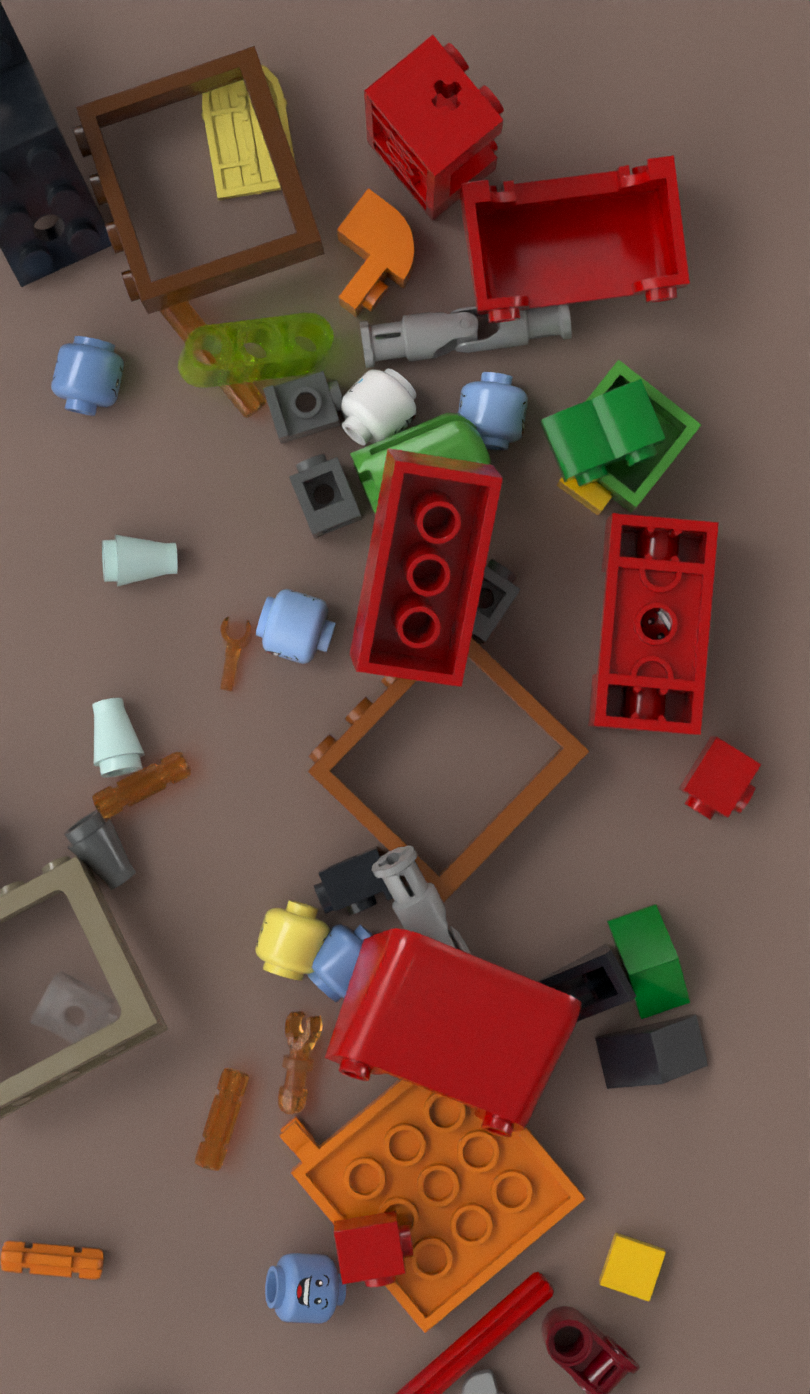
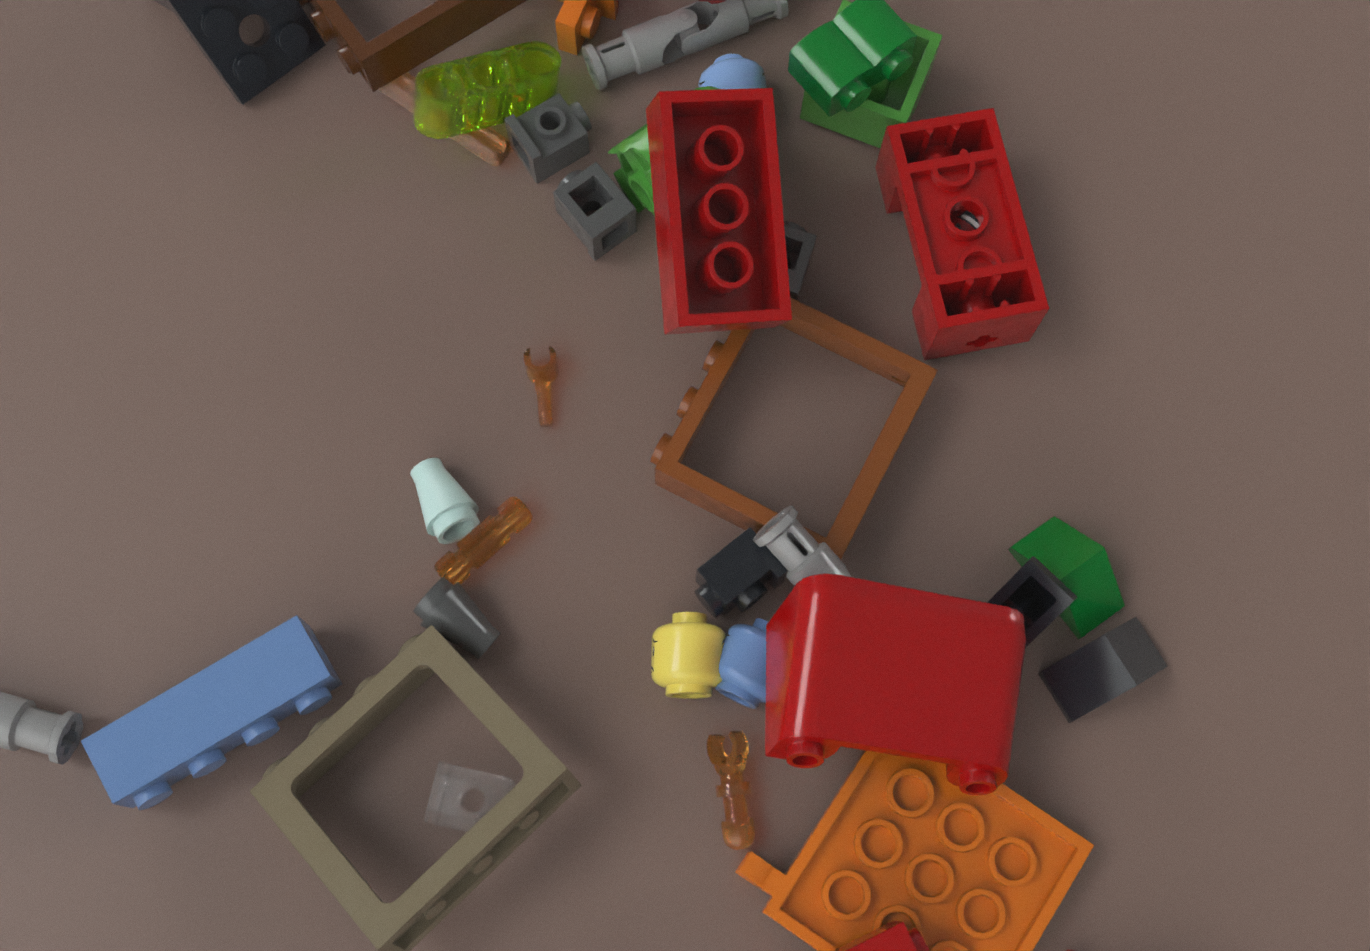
camera: 20 degrees left, 15 degrees down
medium blue head [51,336,124,416] -> none
light aqua cone [102,535,178,586] -> none
clear orange axle [195,1068,249,1171] -> none
light blue head [256,589,336,664] -> none
white head [341,368,417,446] -> none
yellow tile [556,477,613,516] -> none
yellow tile [599,1232,666,1302] -> none
red brick [678,736,761,820] -> none

